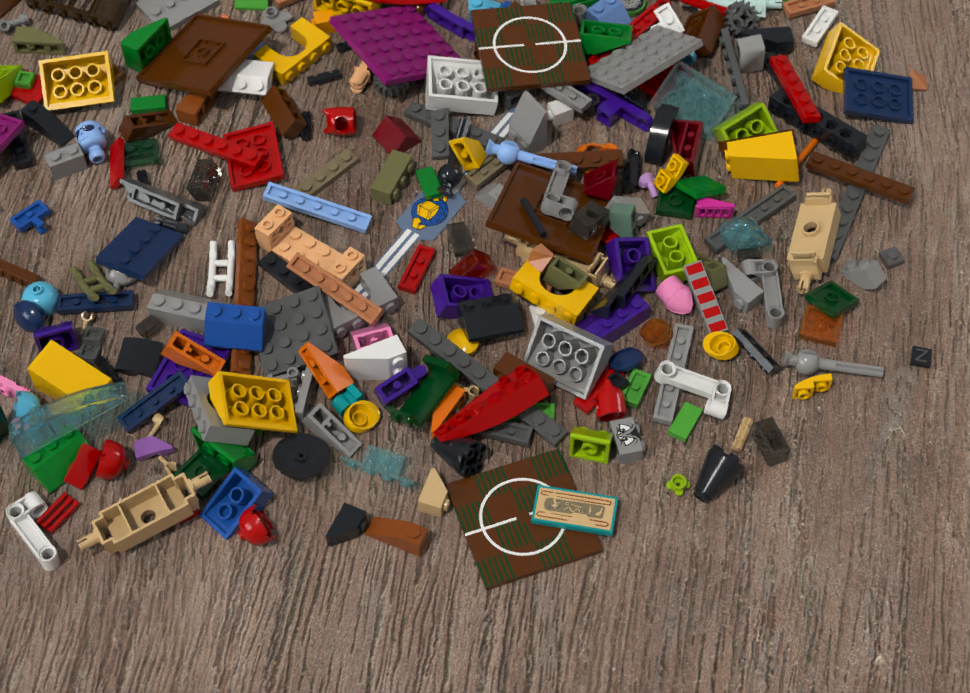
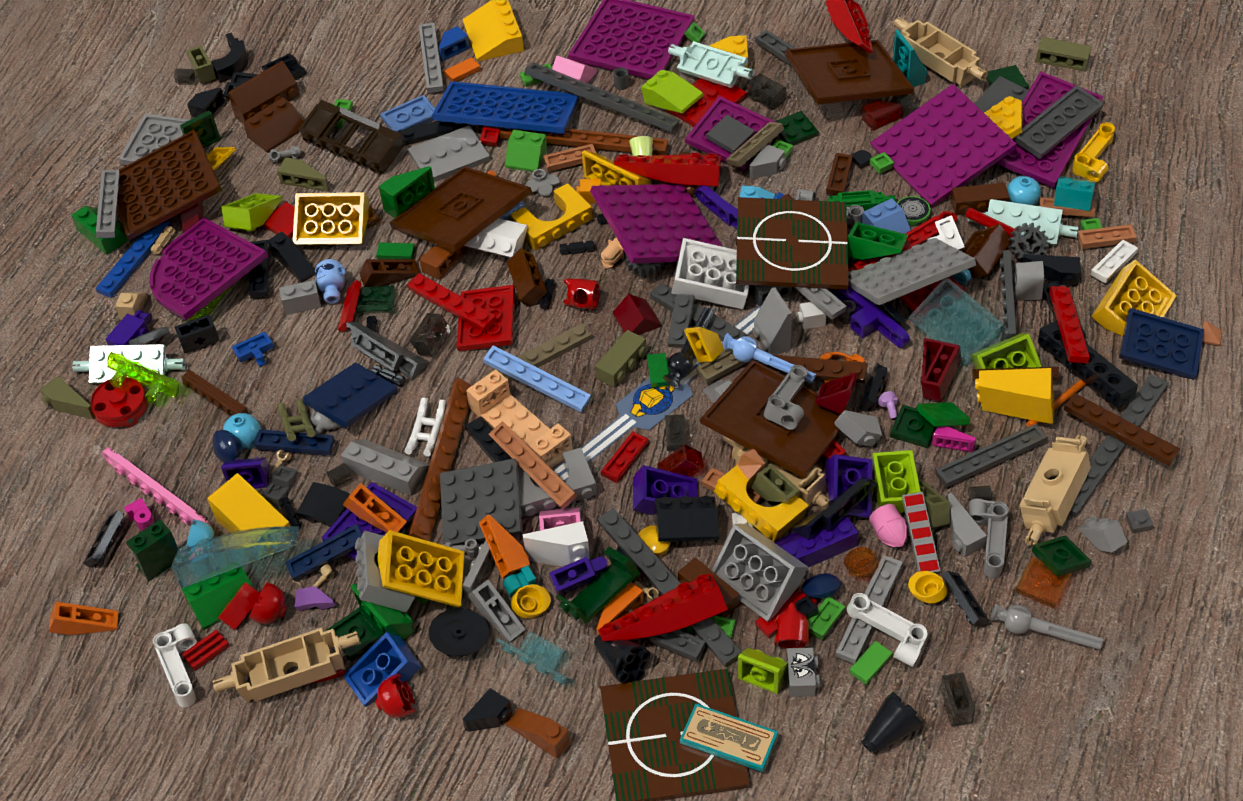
camera: 15 degrees right, 5 degrees down
bright green tile [14,70,37,89] -> none
tan hand [158,455,178,475] -> none
blue slope [204,302,268,352] -> none
tan slope [418,468,450,518] -> none
black bar [520,197,547,238] -> none
clear smoke brick [568,200,610,241] -> none
sand green slope [607,203,638,238] -> none
black arch [644,103,679,165] -> none
yellow slope [654,153,689,194] -> none
lime plate [666,474,690,496] -> none
clear light blue slope [720,217,773,250] -> none
tan axle [731,417,753,452] -> none
yellow slope [792,373,833,400] -> none
black tile [910,346,932,368] -> none

